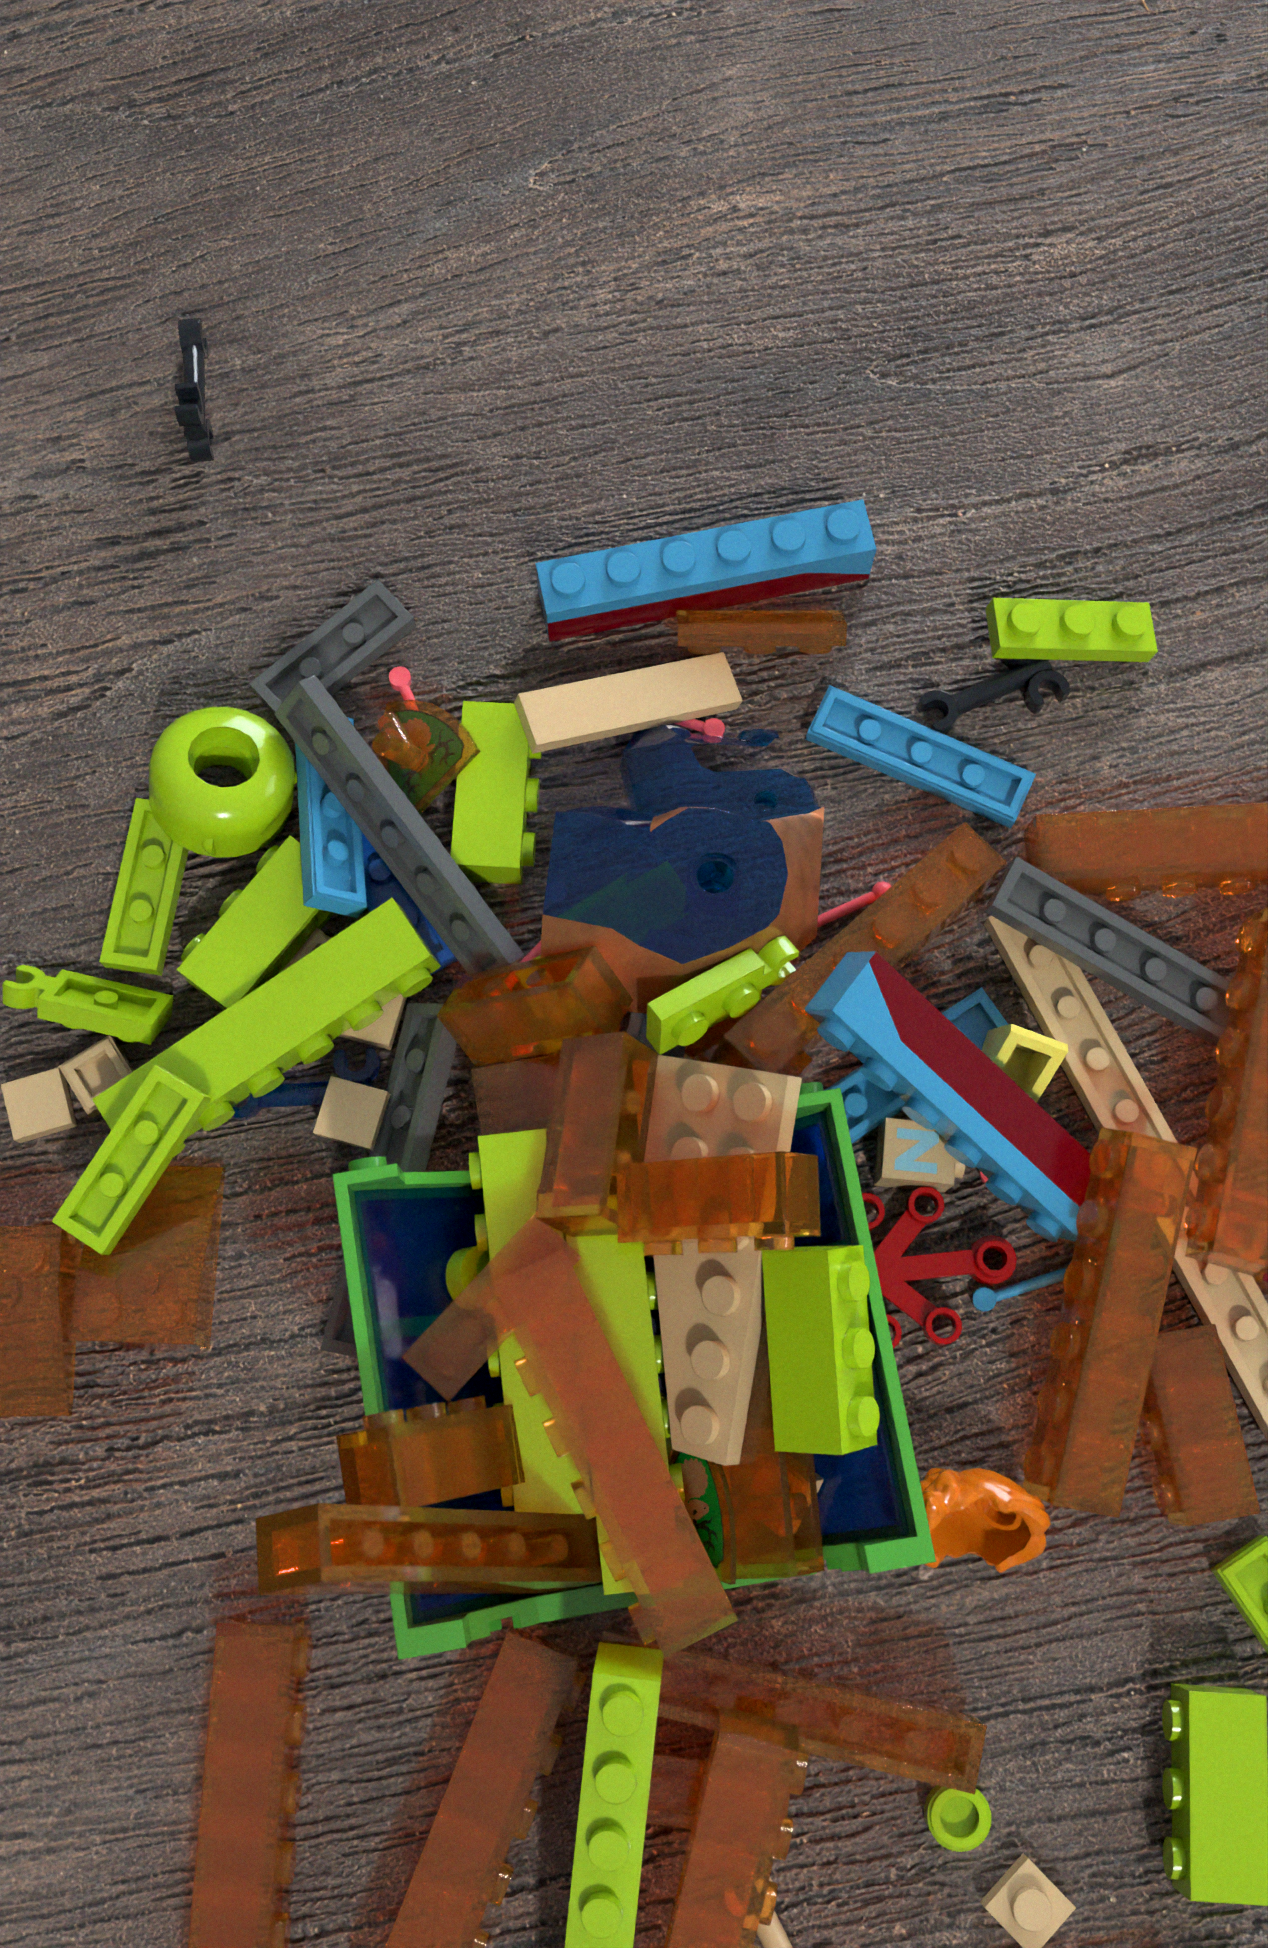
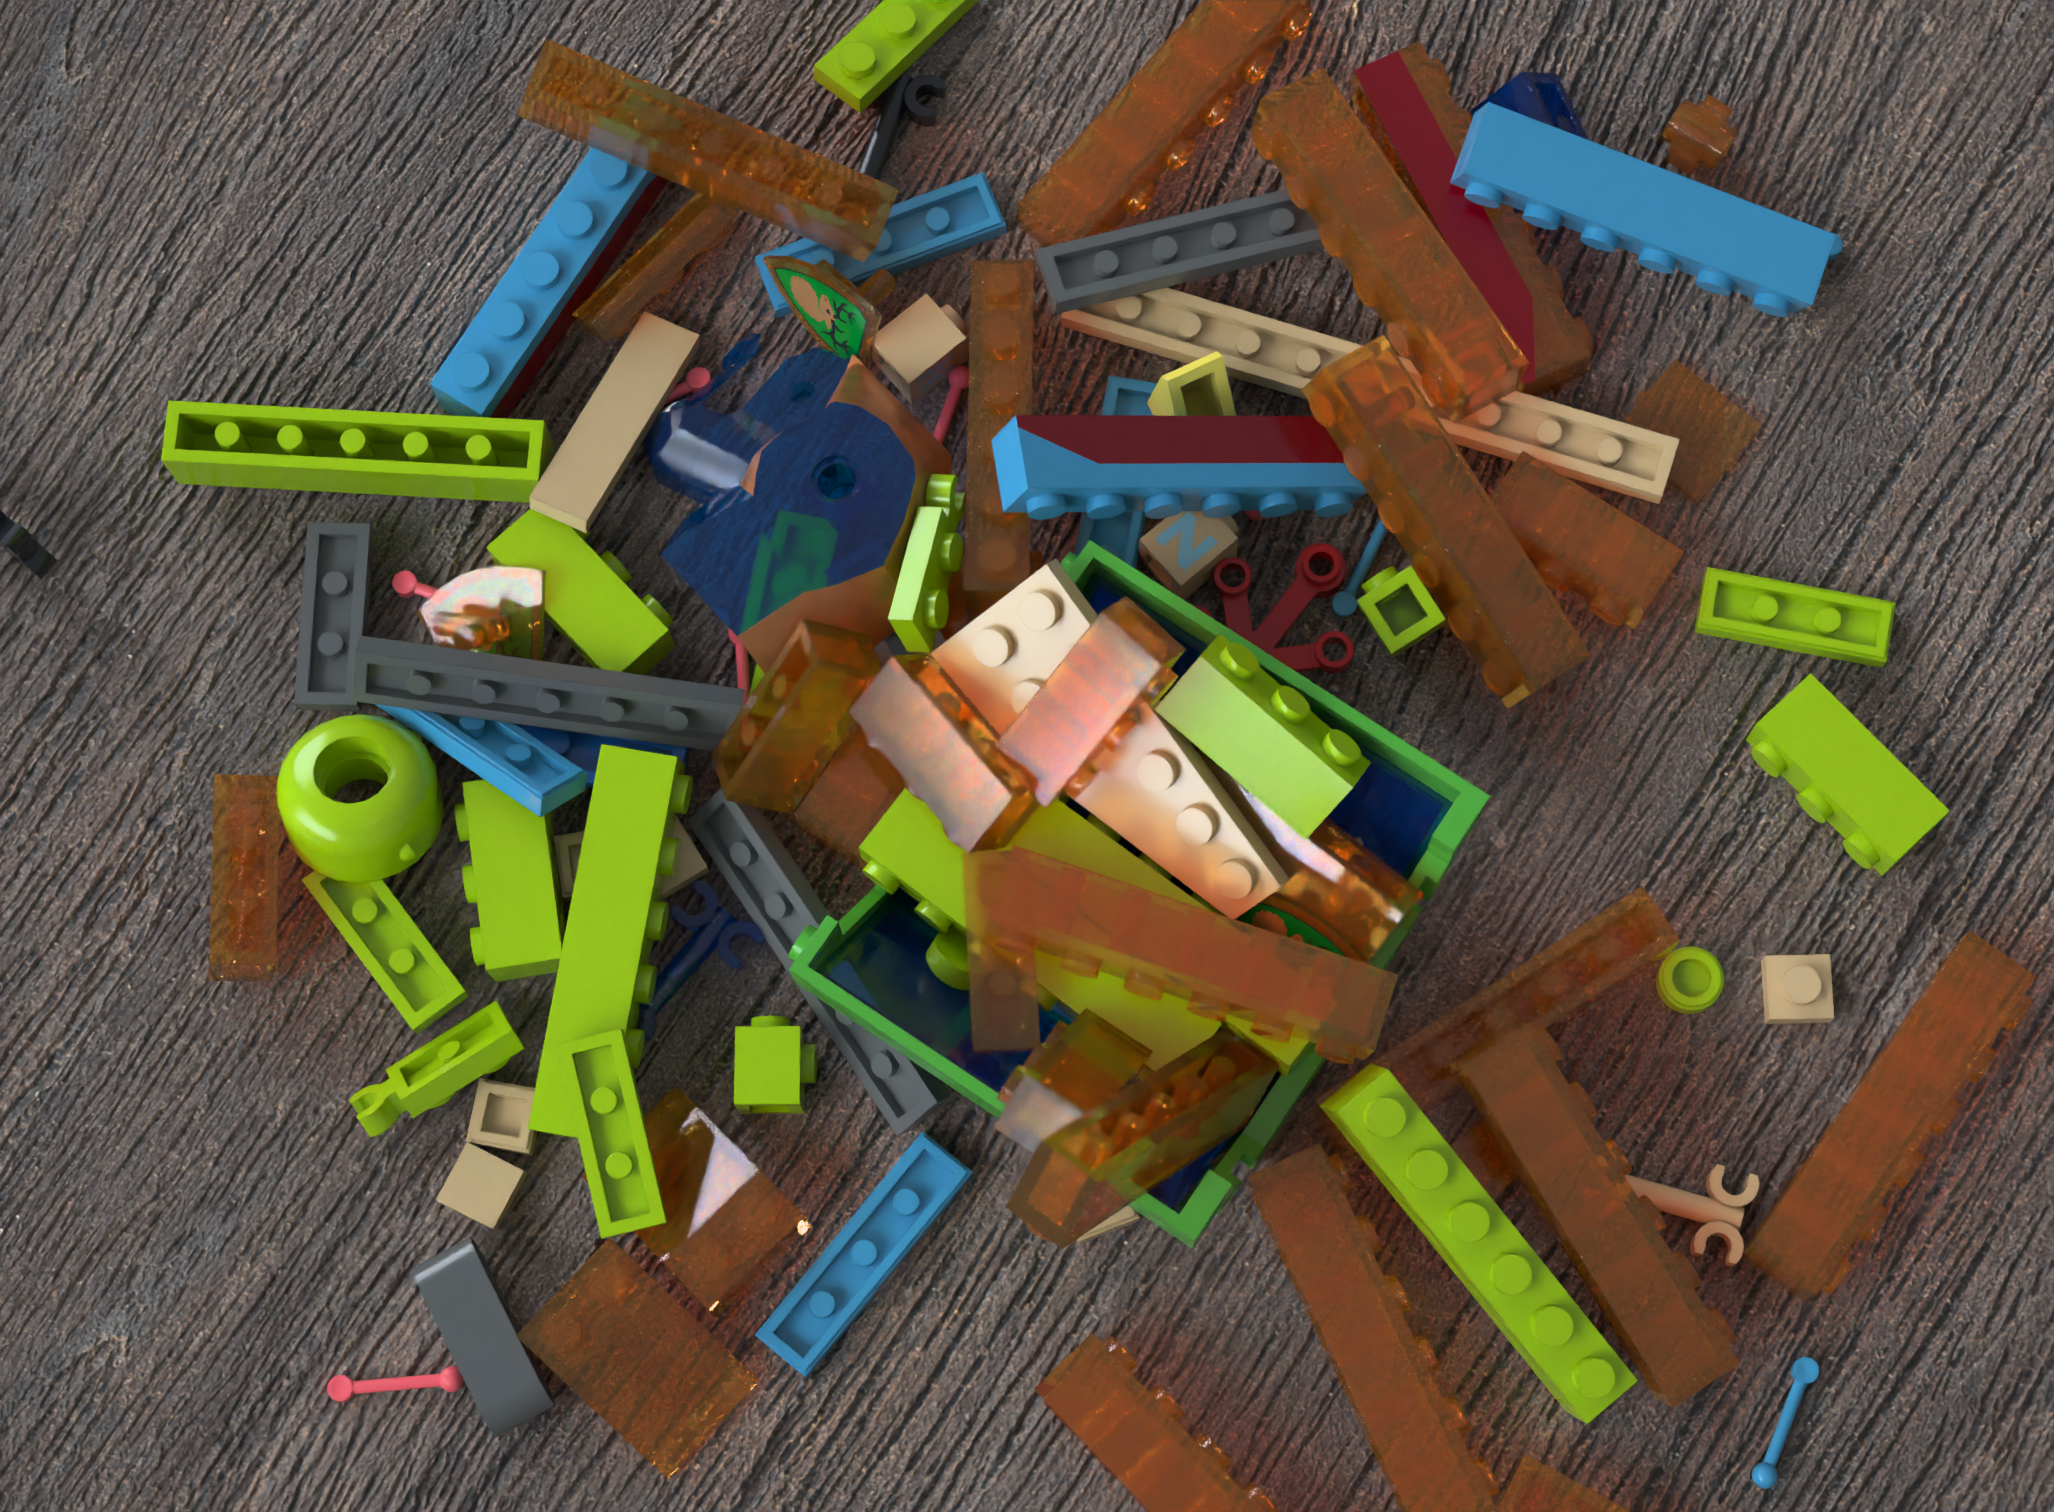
camera: 40 degrees left, 0 degrees up
tan tile [313,1076,391,1151] -> none
orange hair [897,1468,1051,1573] -> none
none -> lime brick [161,400,555,503]
none -> clear orange brick [207,774,279,982]
none -> clear orange brick [517,39,899,262]
none -> lime brick [734,1016,817,1114]
none -> dark azure tile [755,1131,974,1378]
none -> shield [763,255,896,369]
none -> tan brick [869,293,969,404]
none -> lime brick [1357,566,1446,659]

